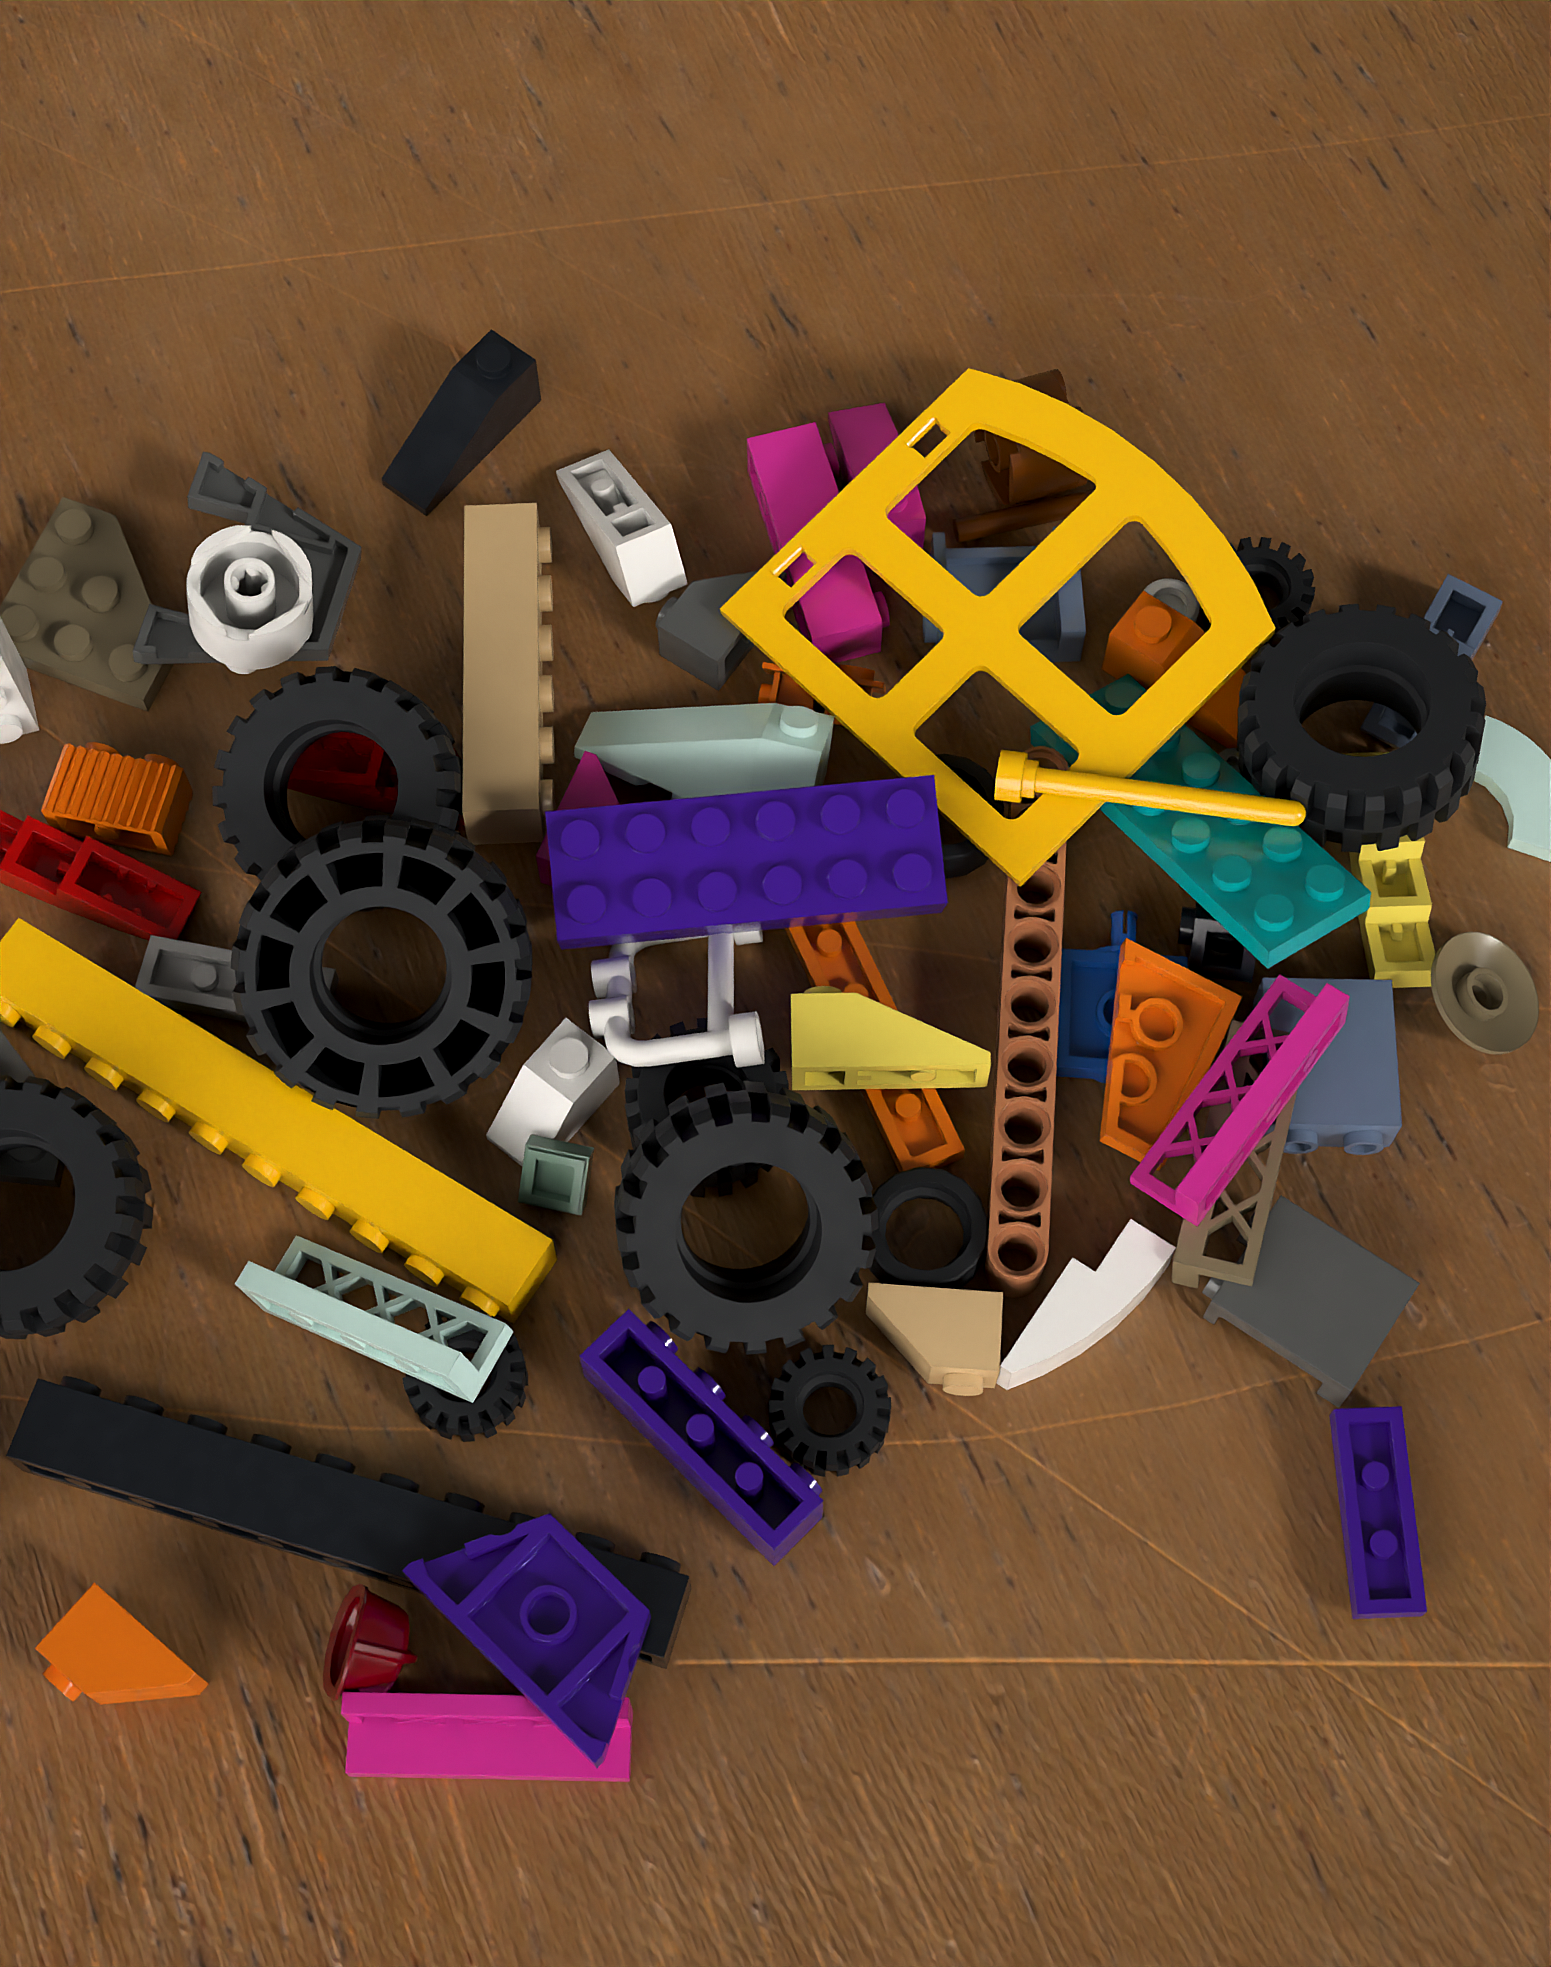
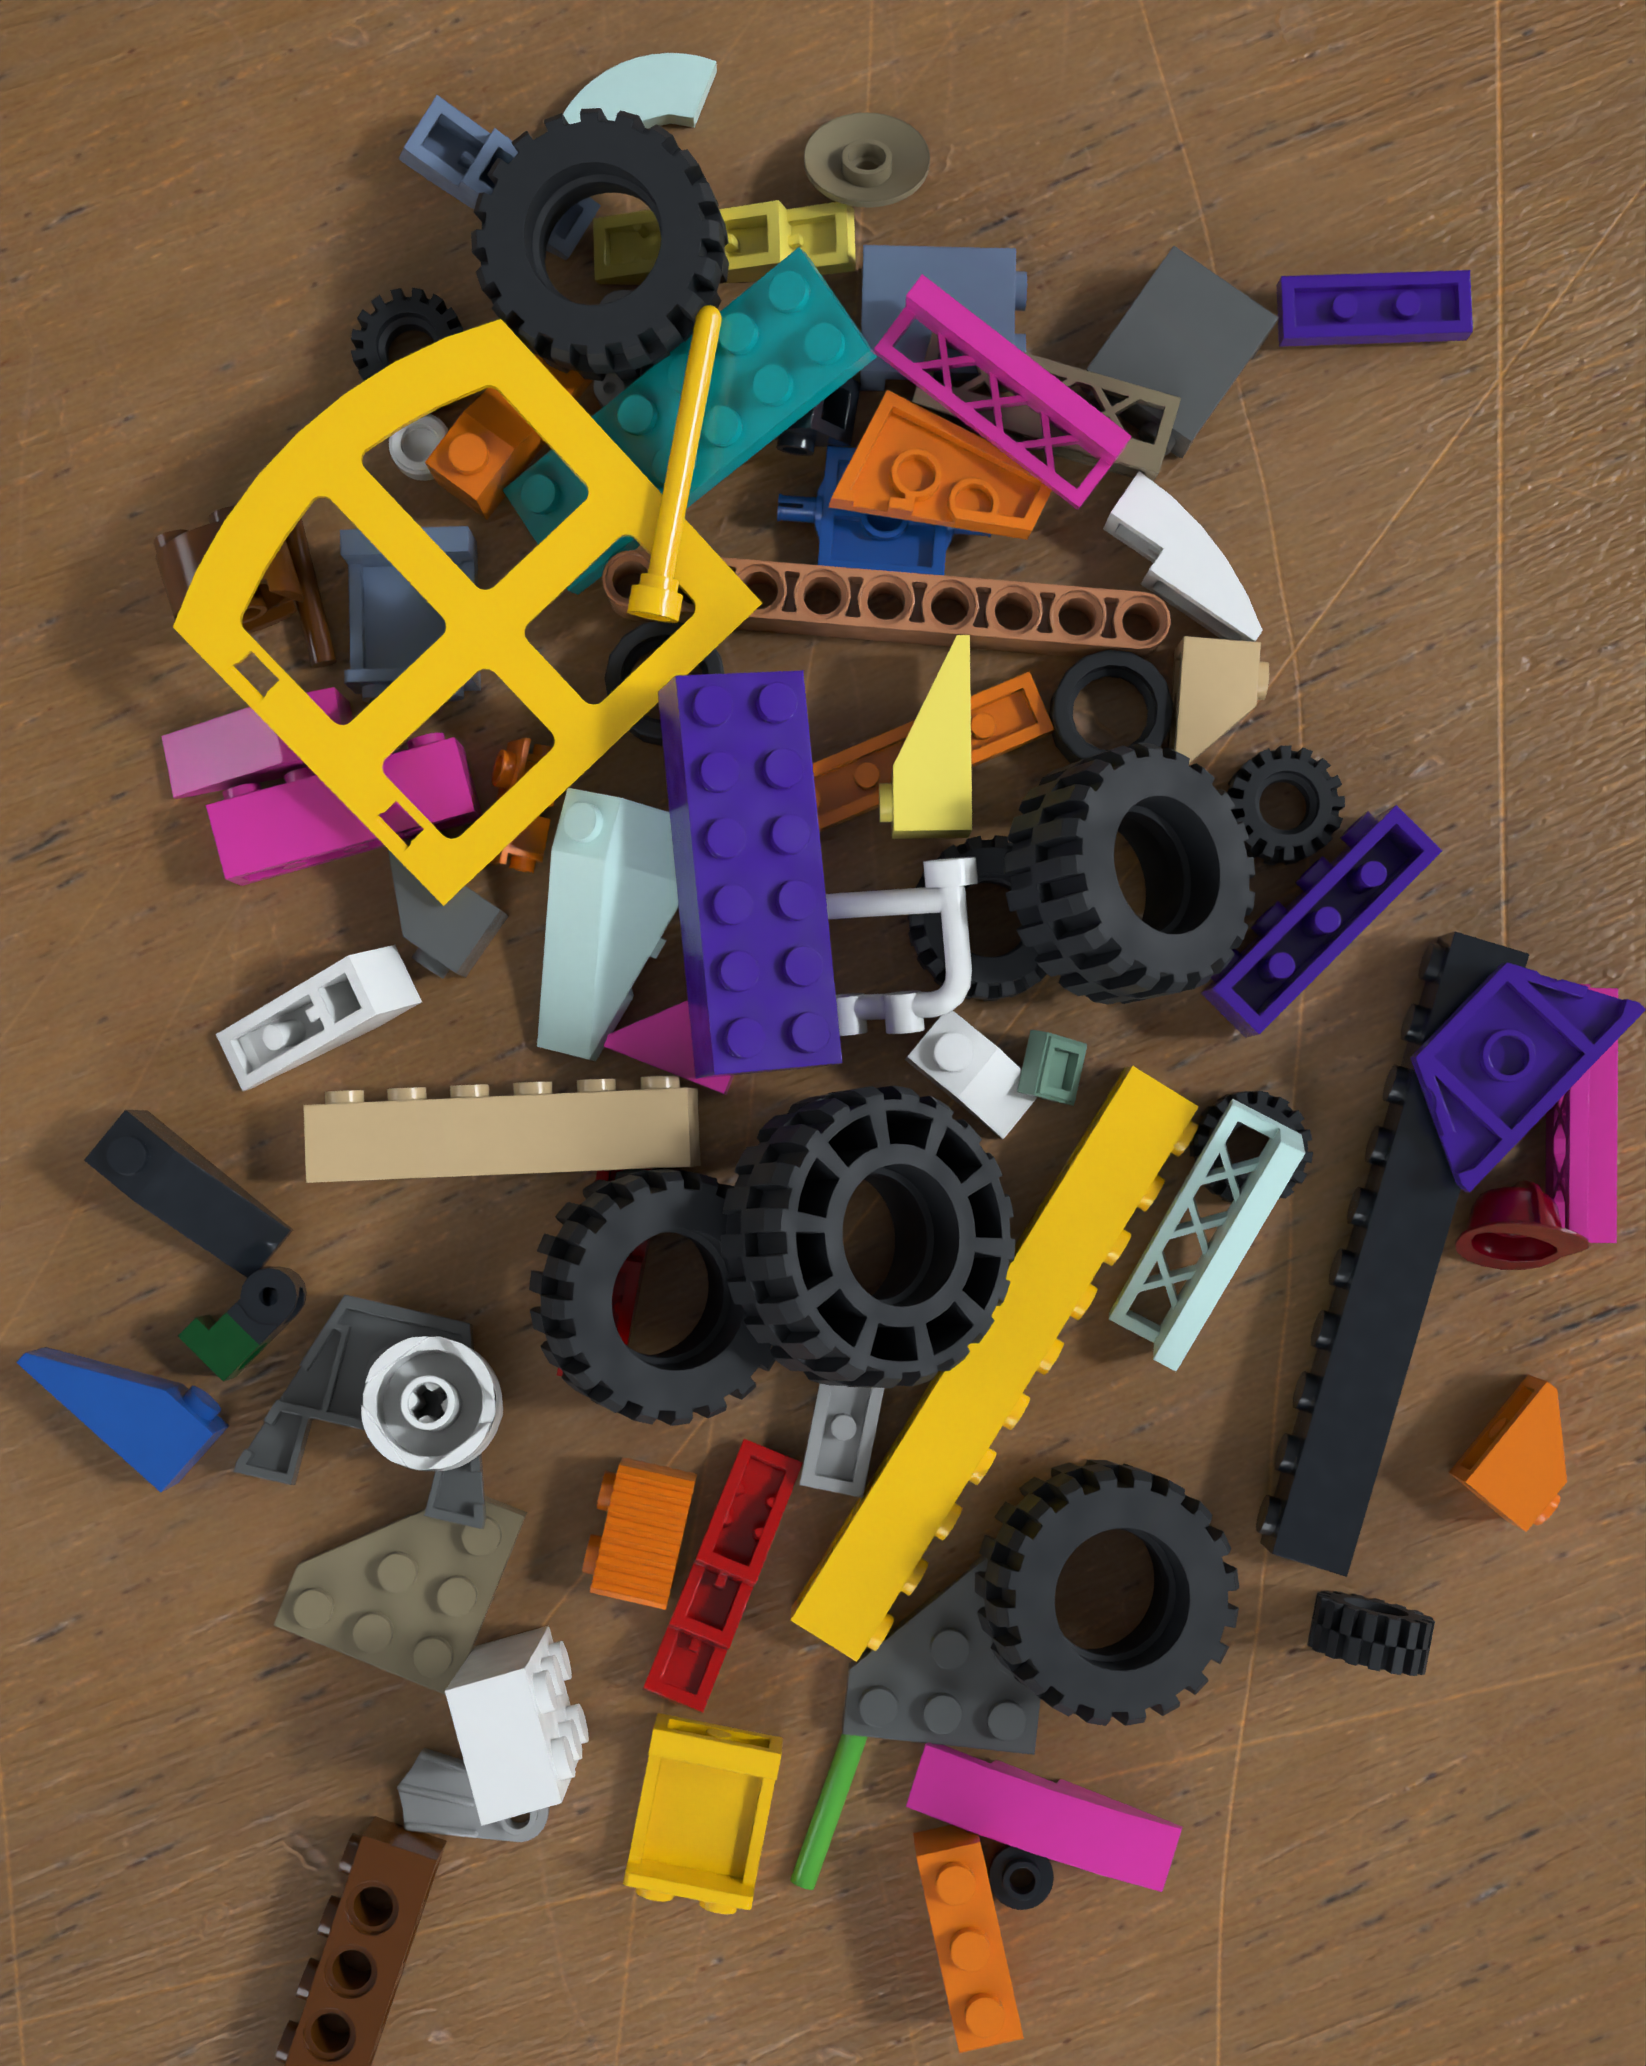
camera: 90 degrees left, 20 degrees up
none -> blue slope [16,1347,229,1492]
none -> leg [178,1266,307,1382]

